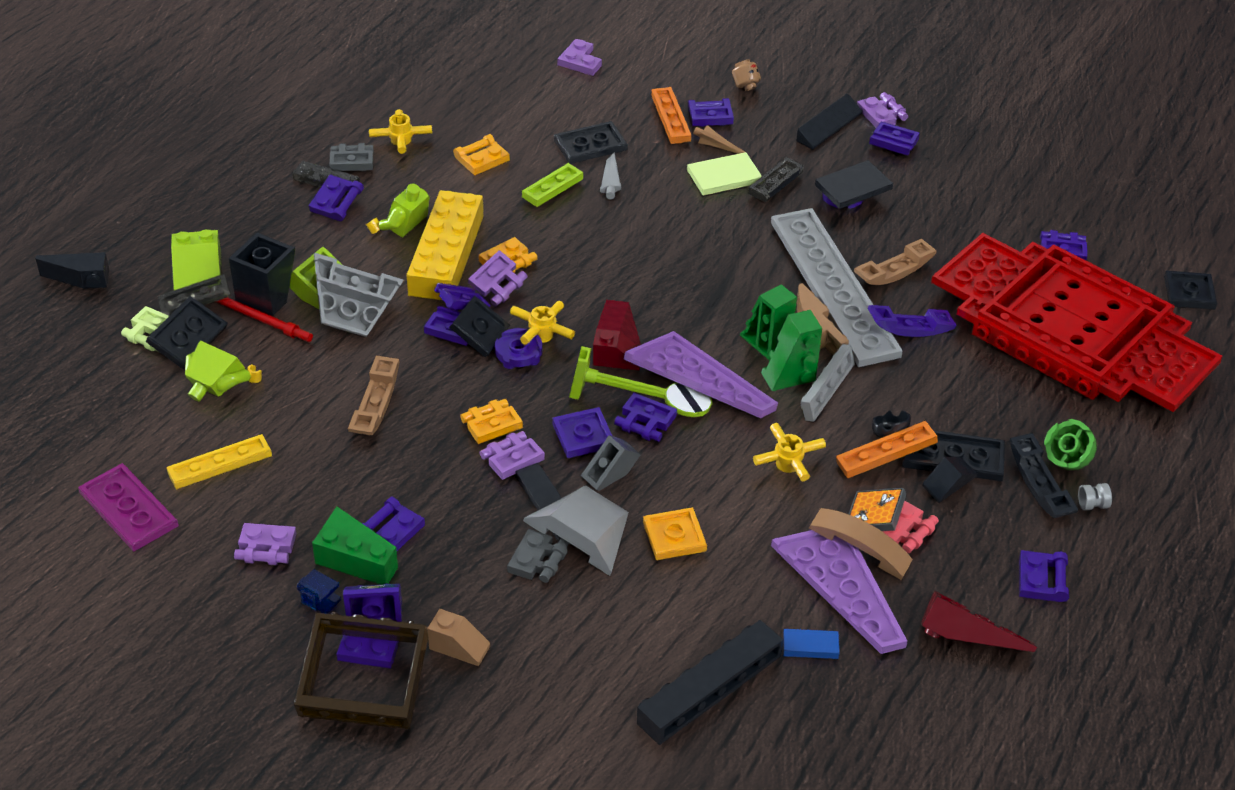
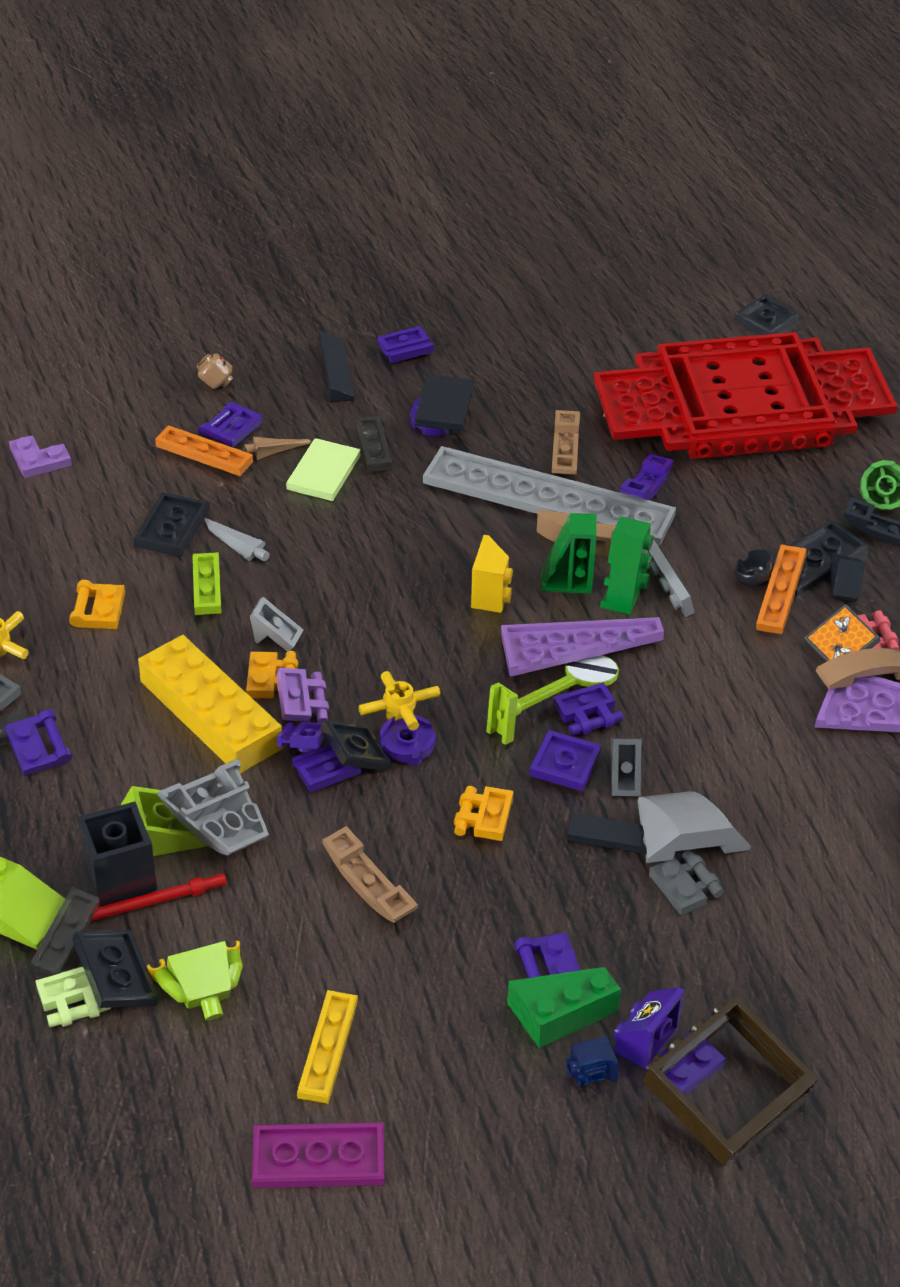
camera: 50 degrees left, 0 degrees up
medium lavender plate [234,523,296,565] -> none
lime torso [366,184,430,238] -> none
medium nougat slope [427,609,490,666] -> none
medium lavender plate [480,431,545,480] -> none
dark red wedge [593,300,641,371] -> none
light orange plate [643,507,707,560] -> none
yellow bar [753,423,826,481] -> none
medium lavender plate [857,92,908,128] -> none
dark purple plate [1040,230,1087,260] -> none
none -> light grey slope [250,597,303,651]
none -> yellow slope [471,535,513,613]

